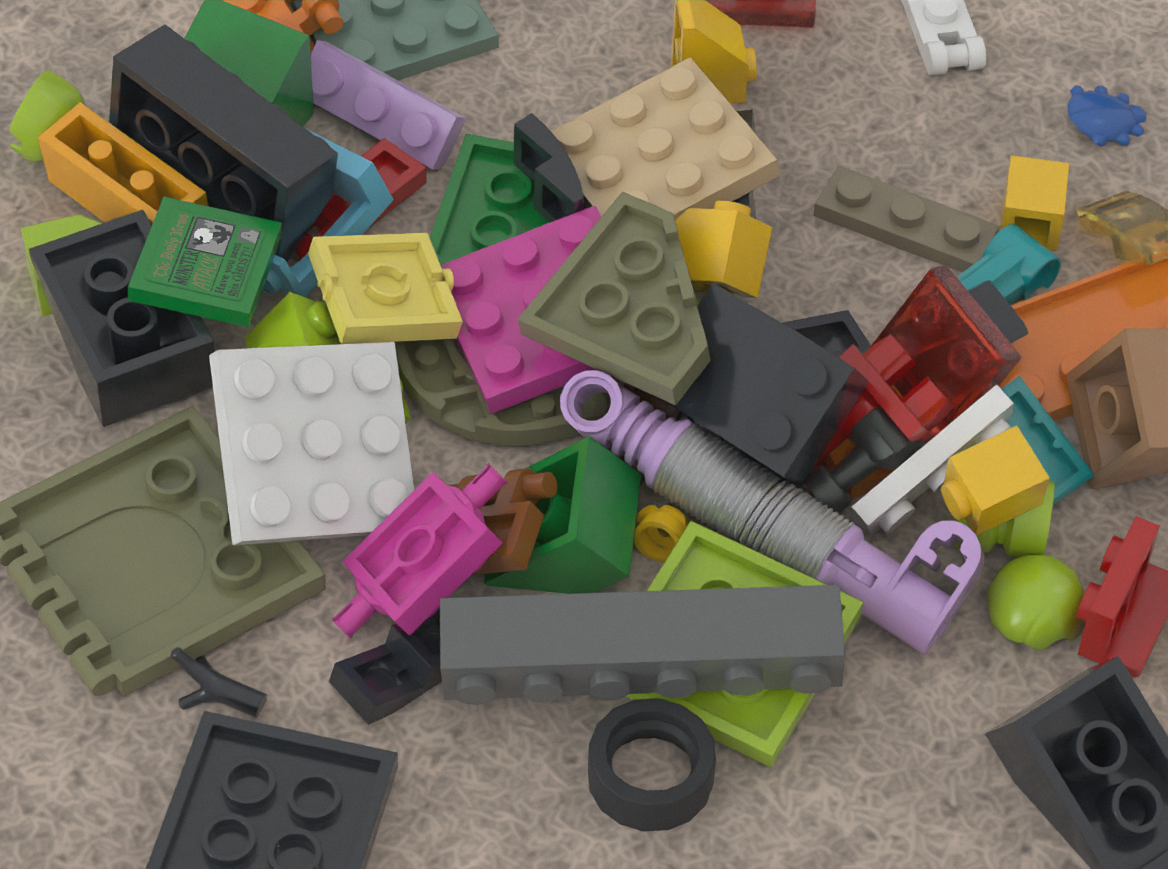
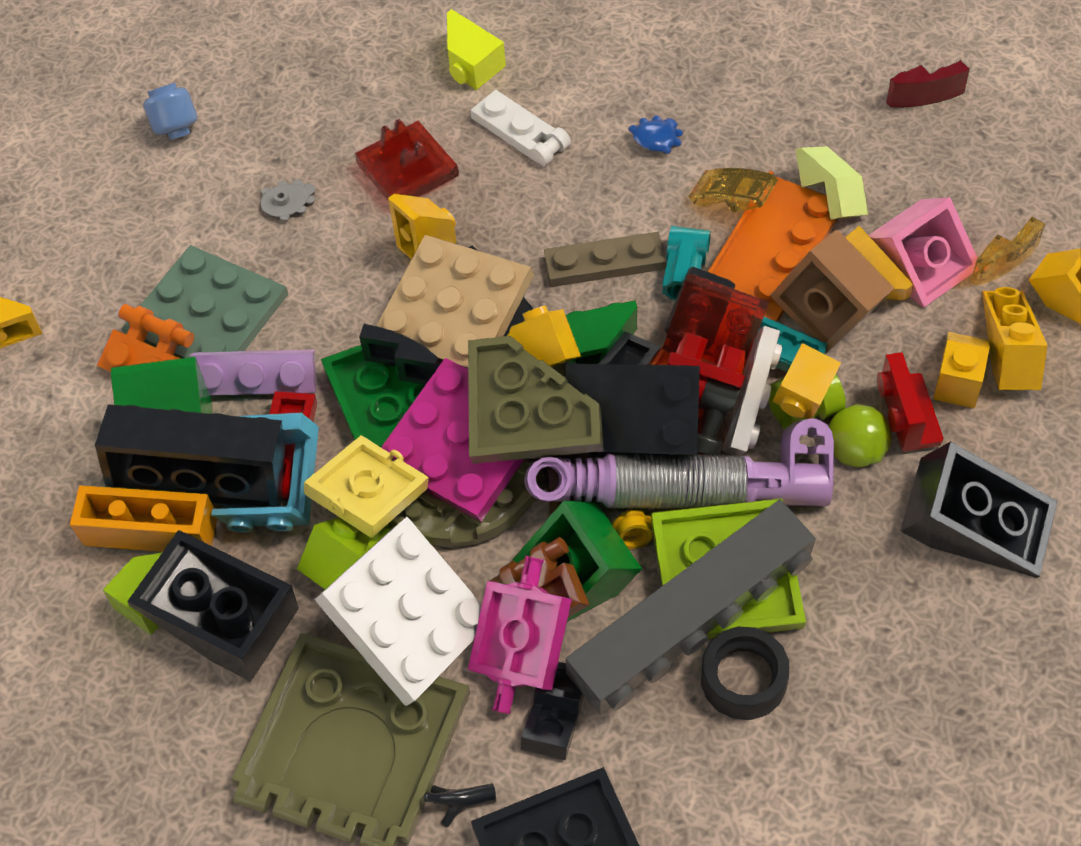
camera: 30 degrees left, 5 degrees up
lime hair [10,69,86,162] -> none
green tile [128,196,282,328] -> none
yellow brick [1000,155,1069,251] -> none
none -> green slope [565,300,637,367]

